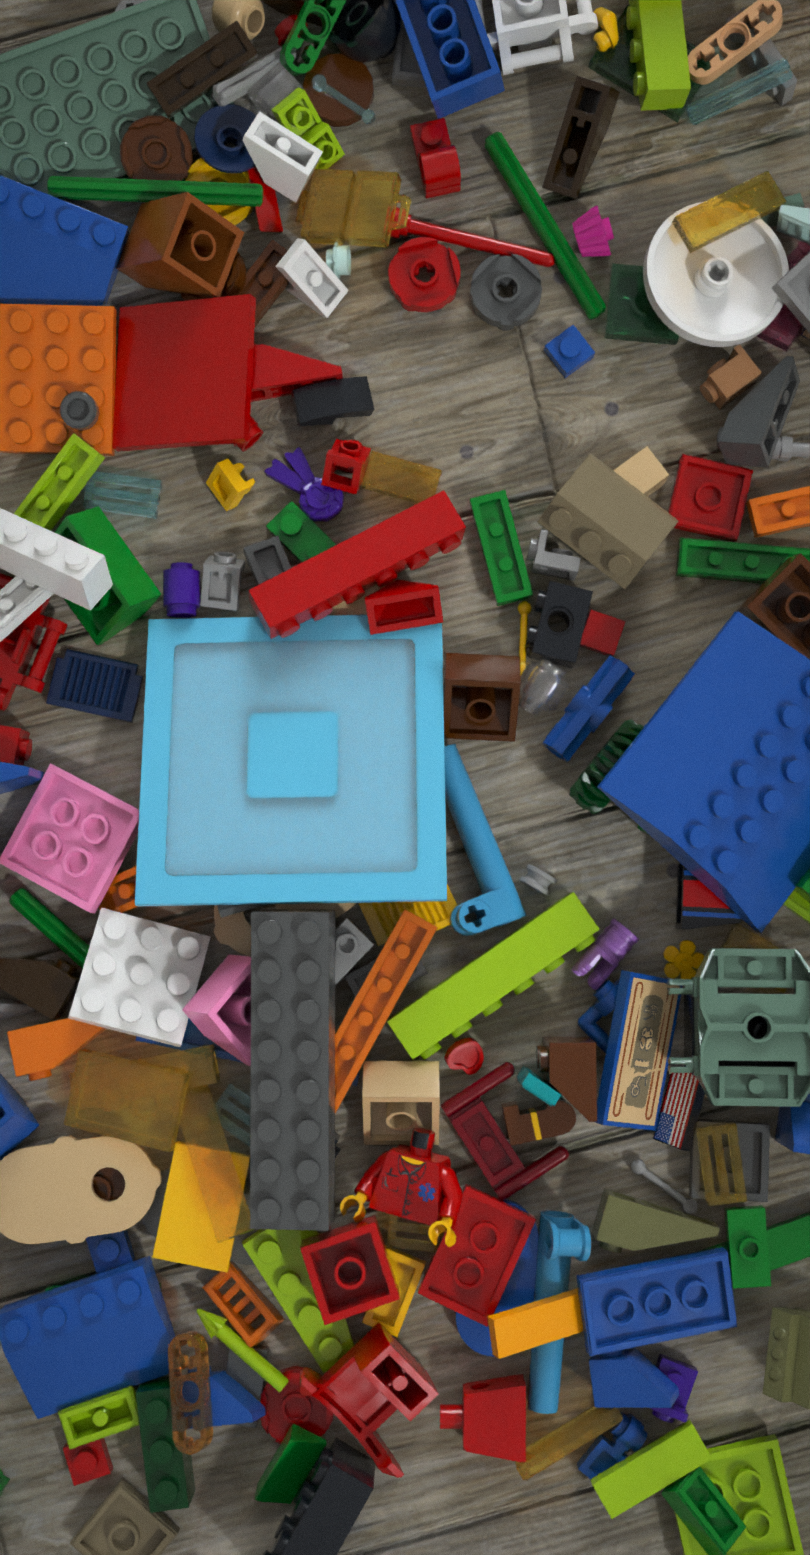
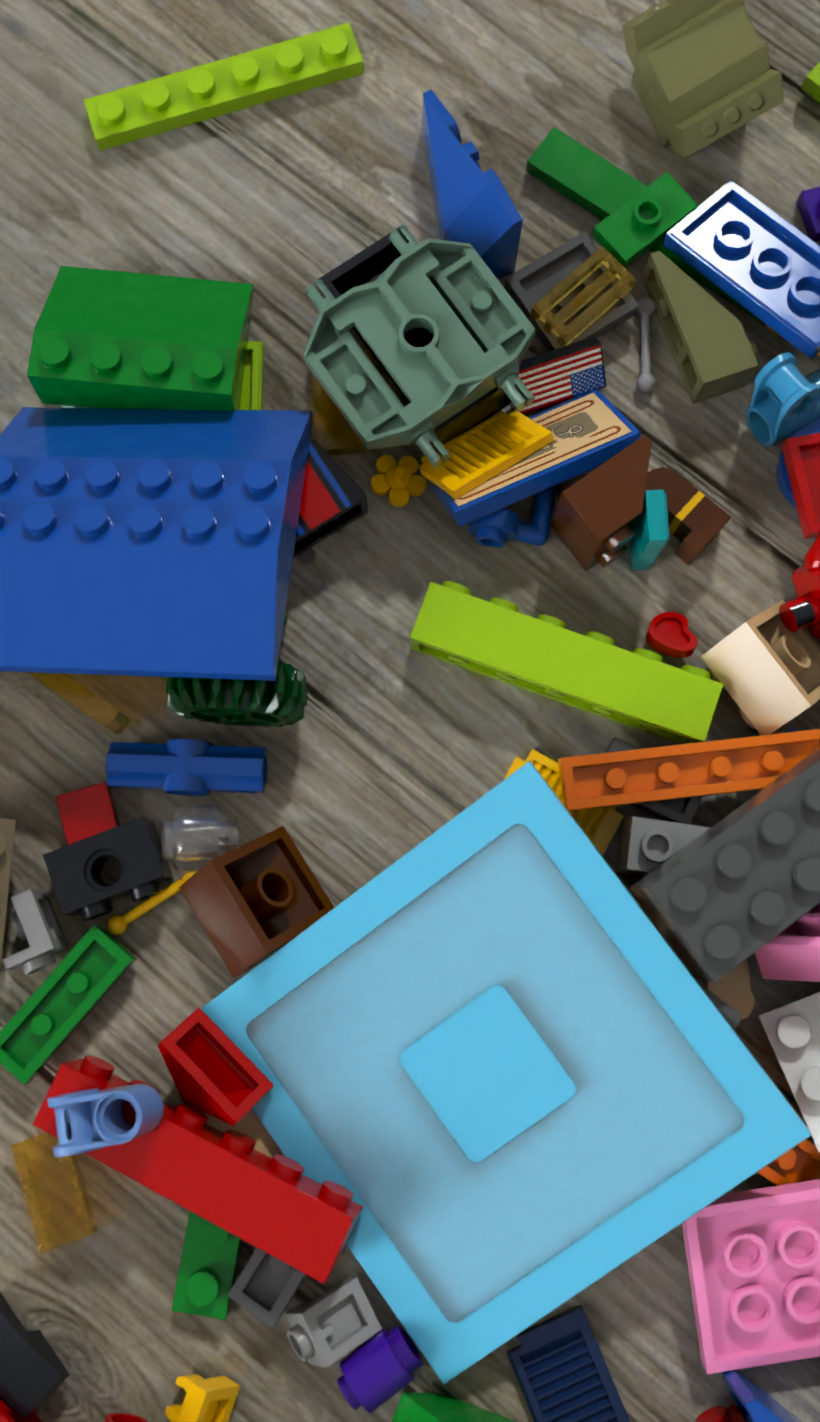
camera: 130 degrees left, 5 degrees down
dark purple piece [264,447,344,522] -> none
red brick [321,438,371,495] -> none
dark red plate [440,1062,569,1201] -> none
dark azure axle [444,744,527,936] -> none
light grey bush [519,864,557,897] -> none
medium lavender hinge [571,918,639,990] -> none
none -> clear yellow tile [27,672,131,735]
none -> medium blue piece [47,1084,164,1157]
none -> yellow window [419,410,554,499]

